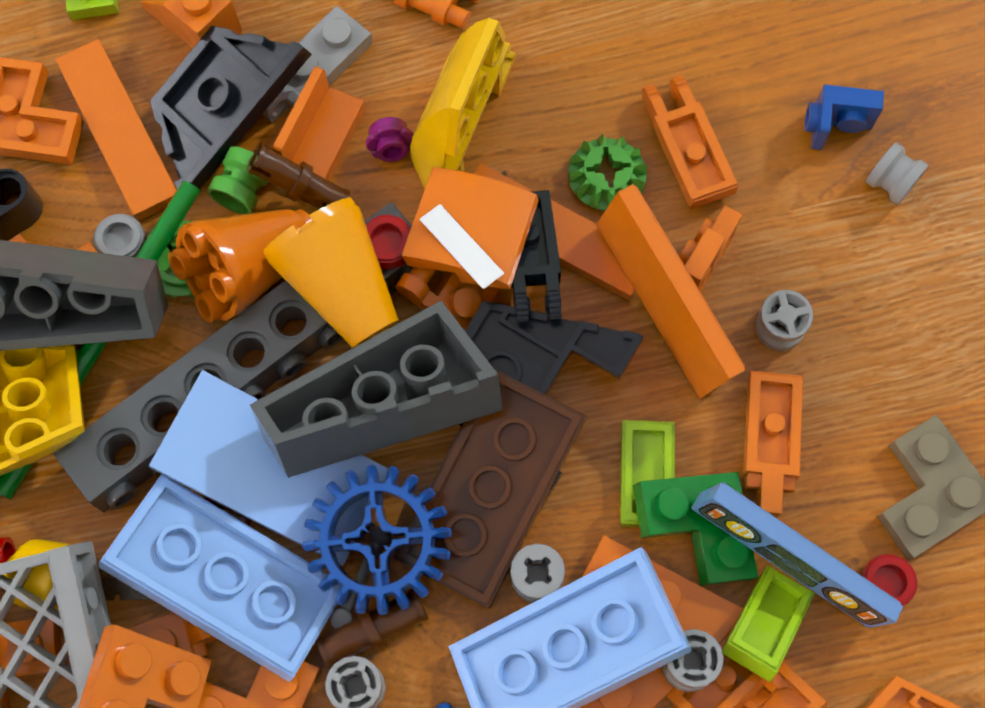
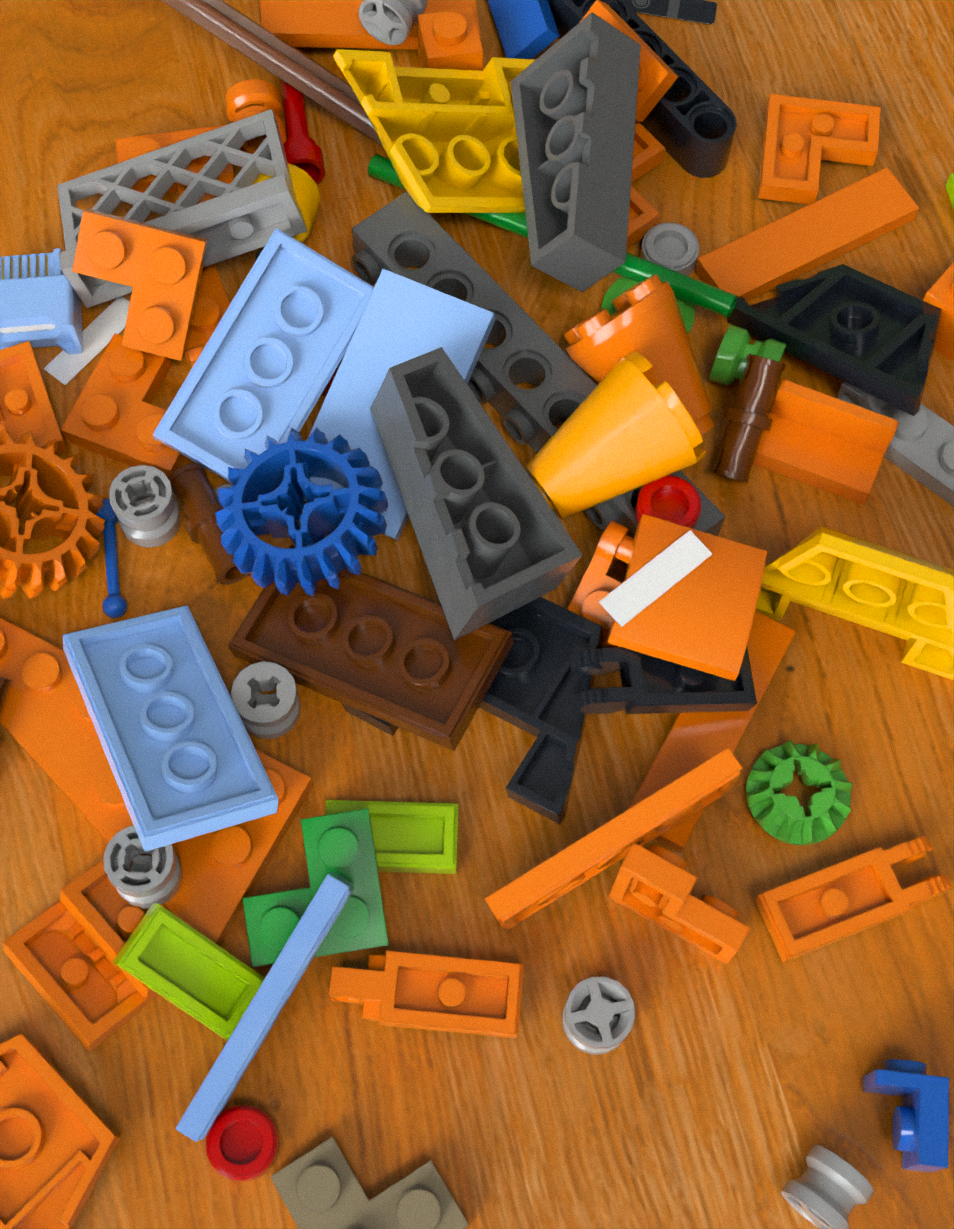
camera: 85 degrees right, 5 degrees down
magenta plate [366,117,414,162] -> none

